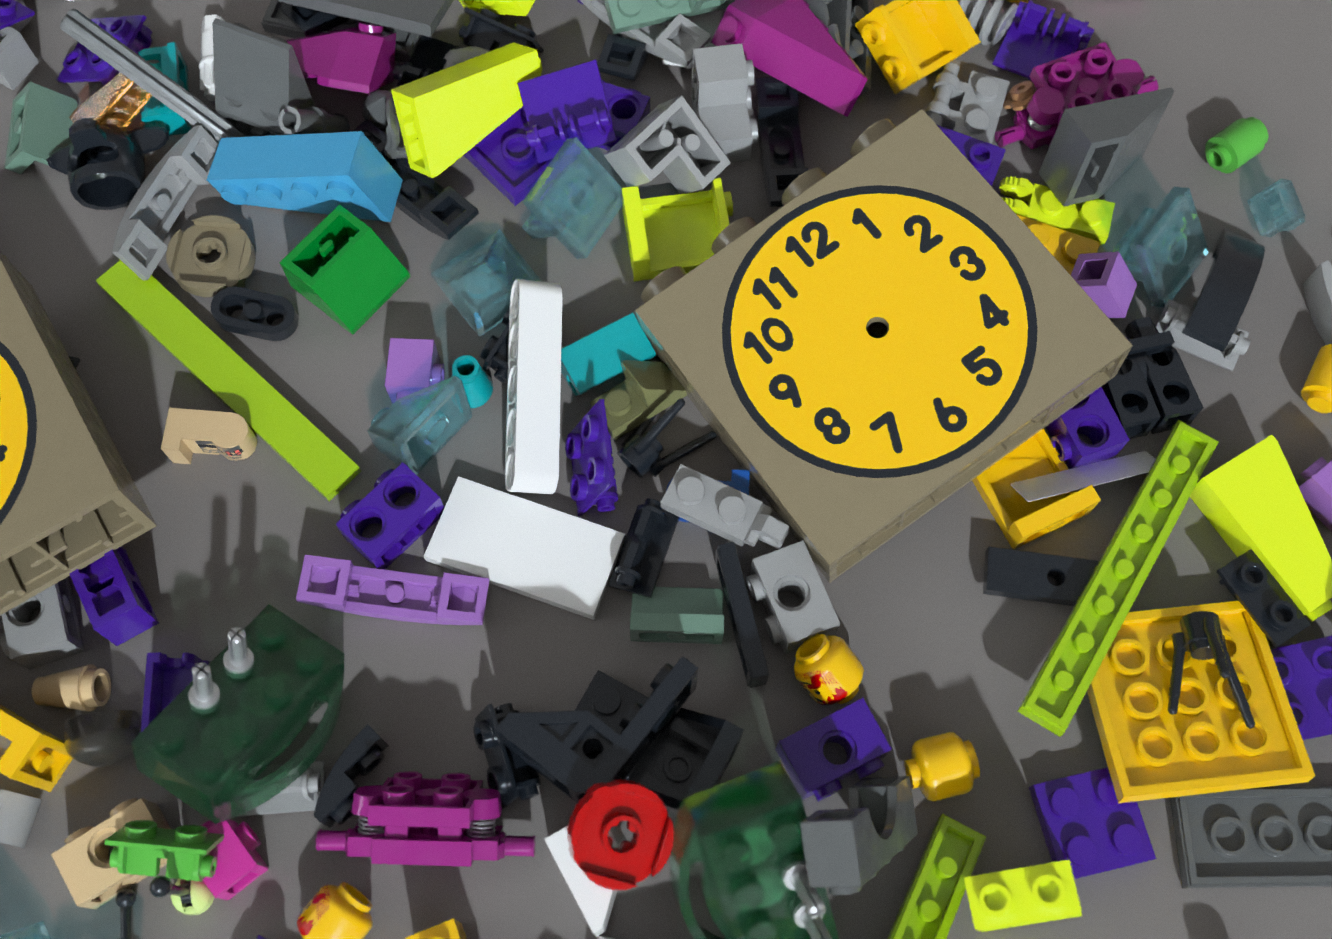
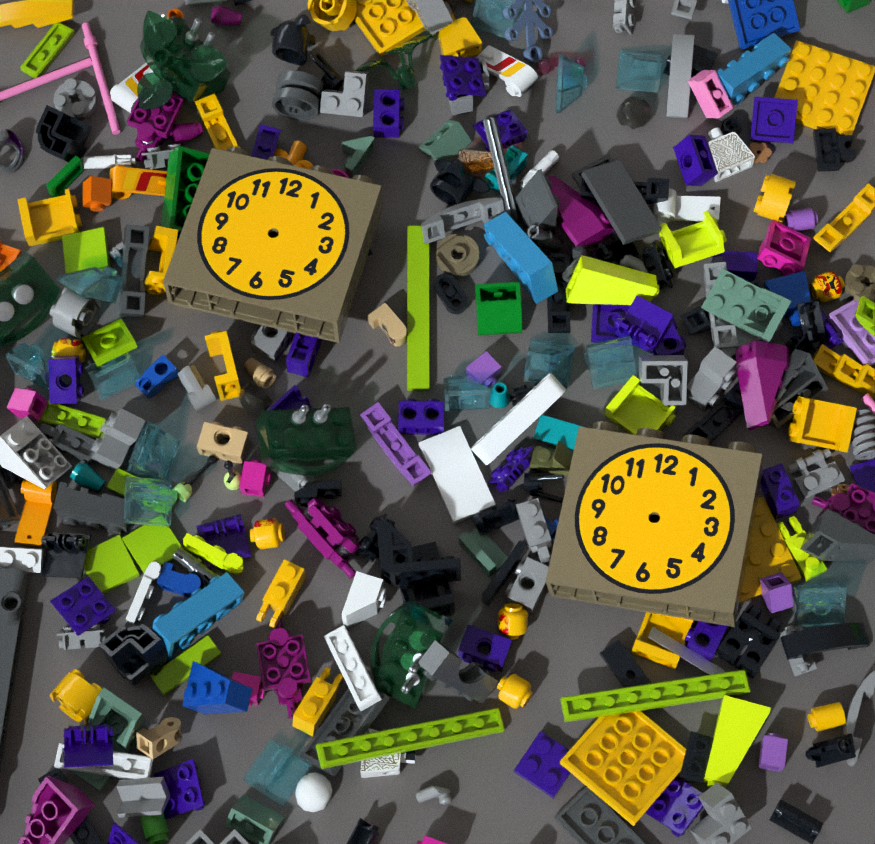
camera: 50 degrees right, 0 degrees up
bright green hinge [105,820,224,882] -> none
red plate [567,780,674,890] -> none
neon yellow panel [964,860,1082,932] -> none
black plant [1168,611,1255,729] -> none

